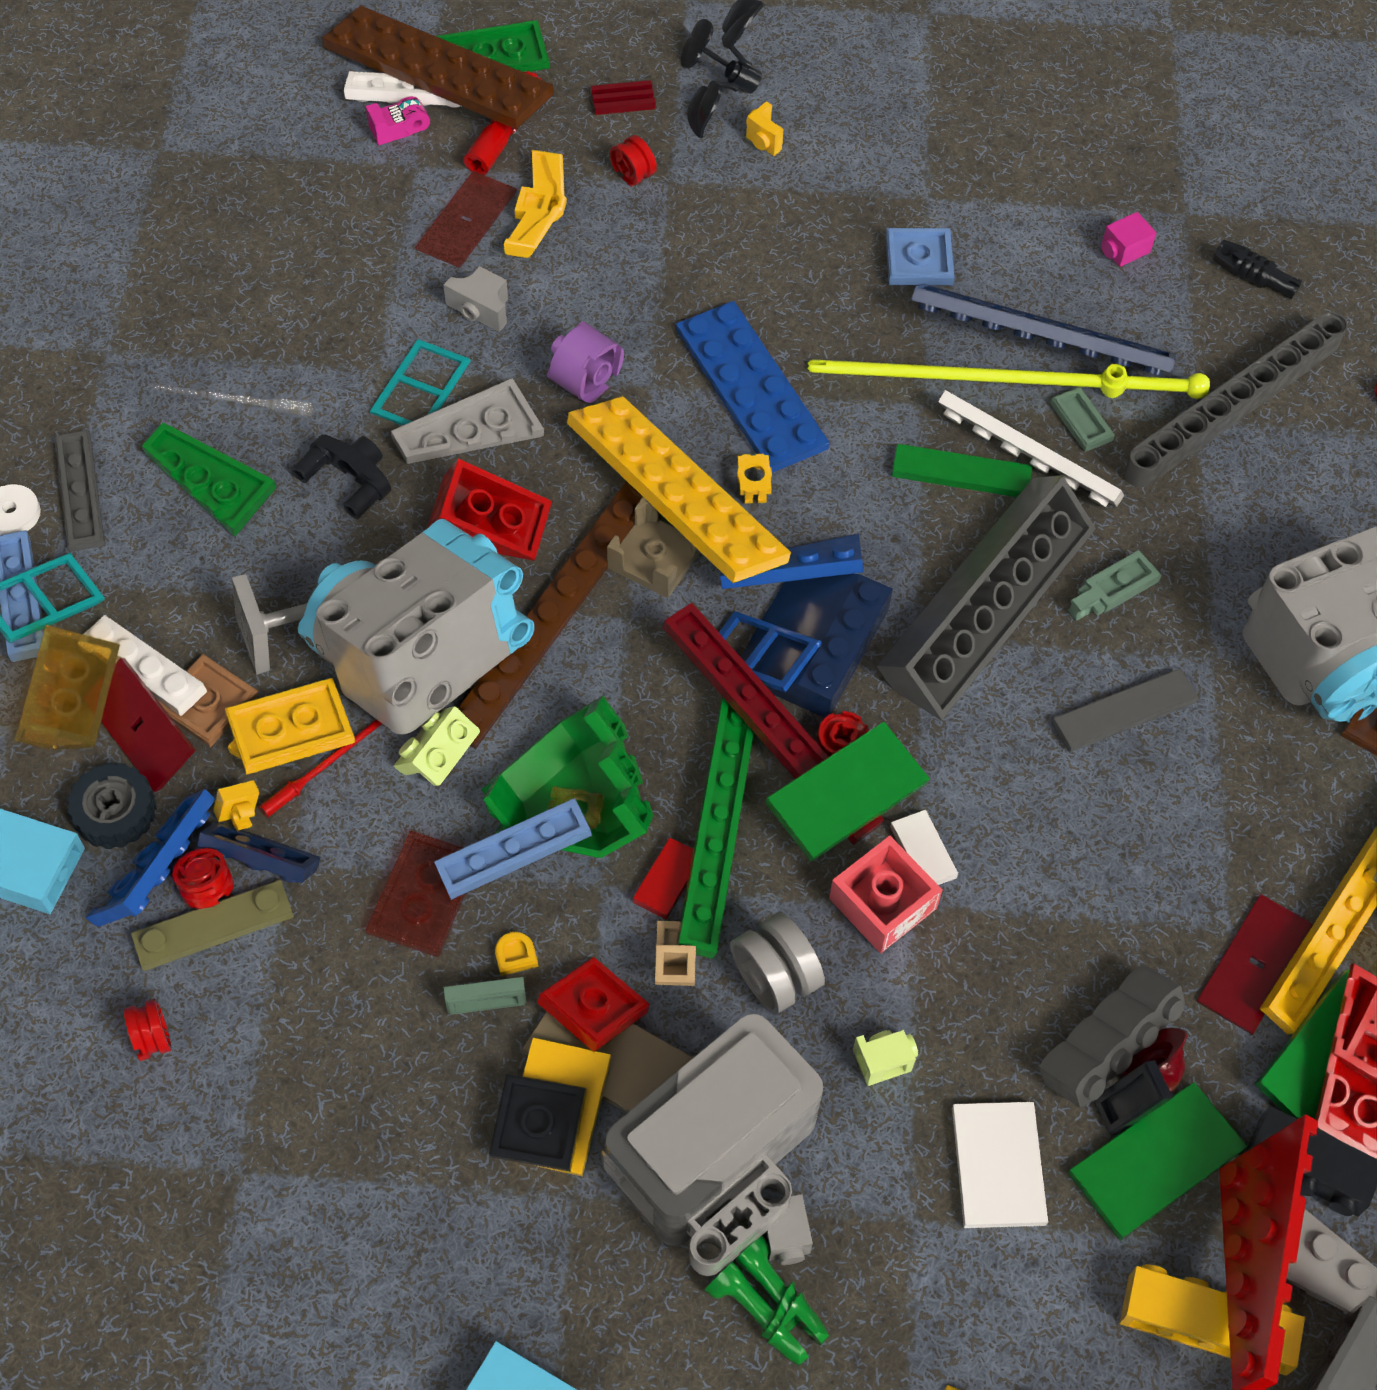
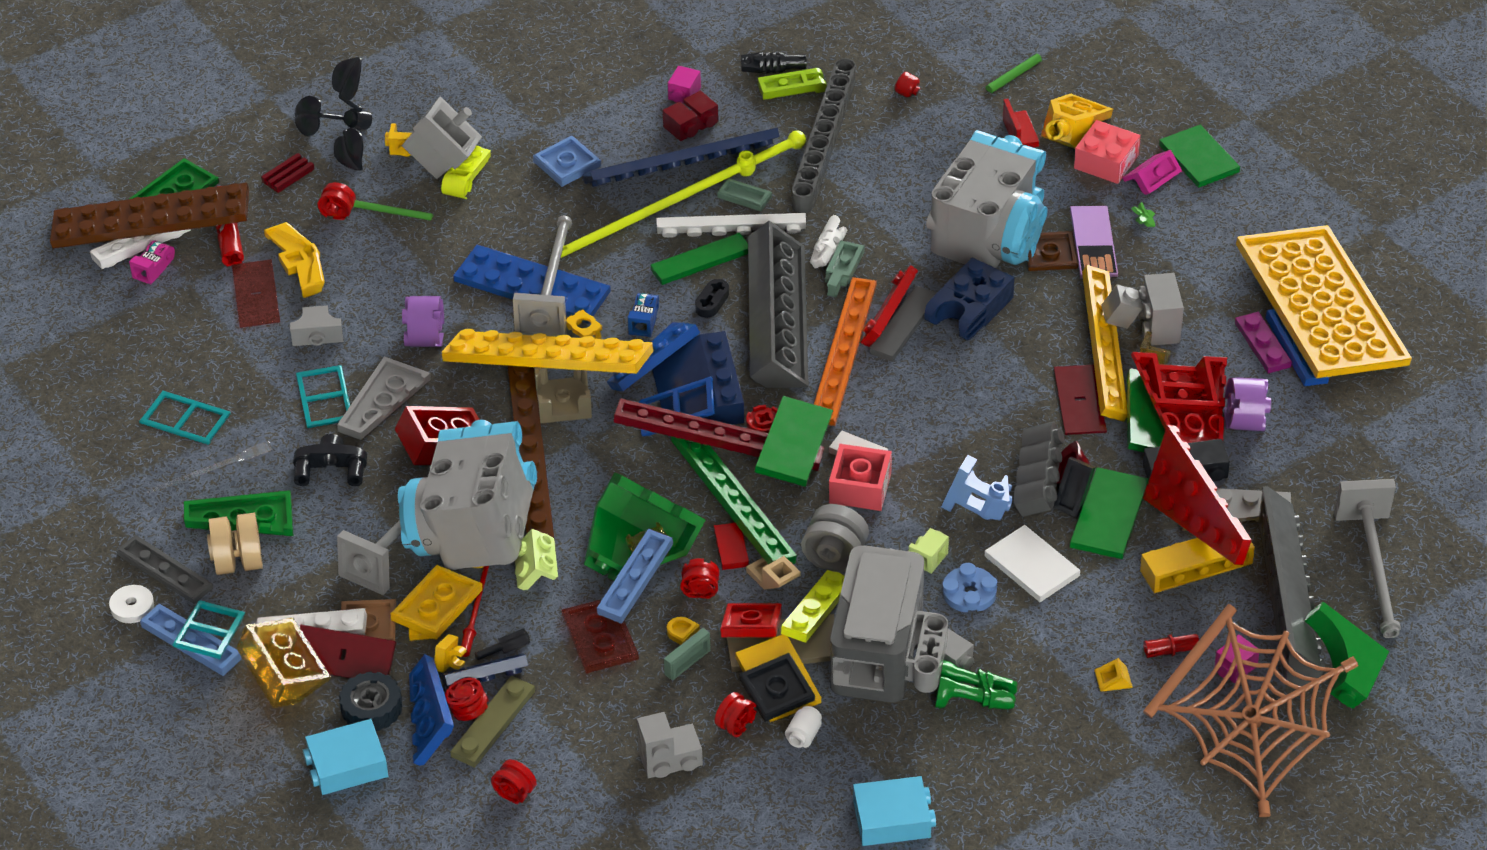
camera: 35 degrees left, 15 degrees down
none -> teal window [139,391,231,445]
none -> tan wheel [207,512,263,575]
none -> bright green axle [320,195,433,220]
none -> light grey piece [401,96,482,179]
none -> neon yellow plate [441,145,491,199]
none -> black axle [475,628,530,660]
none -> light grey tile [513,215,572,337]
none -> blue leg [628,293,659,337]
none -> light grey brick [637,712,703,778]
none -> dark red piece [662,90,719,141]
none -> red wheel [680,558,720,599]
none -> black beam [695,279,729,318]
none -> red wheel [715,692,757,737]
none -> lime plate [758,68,827,100]
none -> neon yellow plate [781,570,845,643]
none -> white brick [785,706,822,748]
none -> white hinge [810,215,848,268]
none -> orange tile [814,277,877,426]
none -> red plate [861,265,918,347]
none -> dark blue brick [924,257,1014,340]
none -> medium blue tile [941,455,1012,521]
none -> medium blue plate [942,563,997,612]

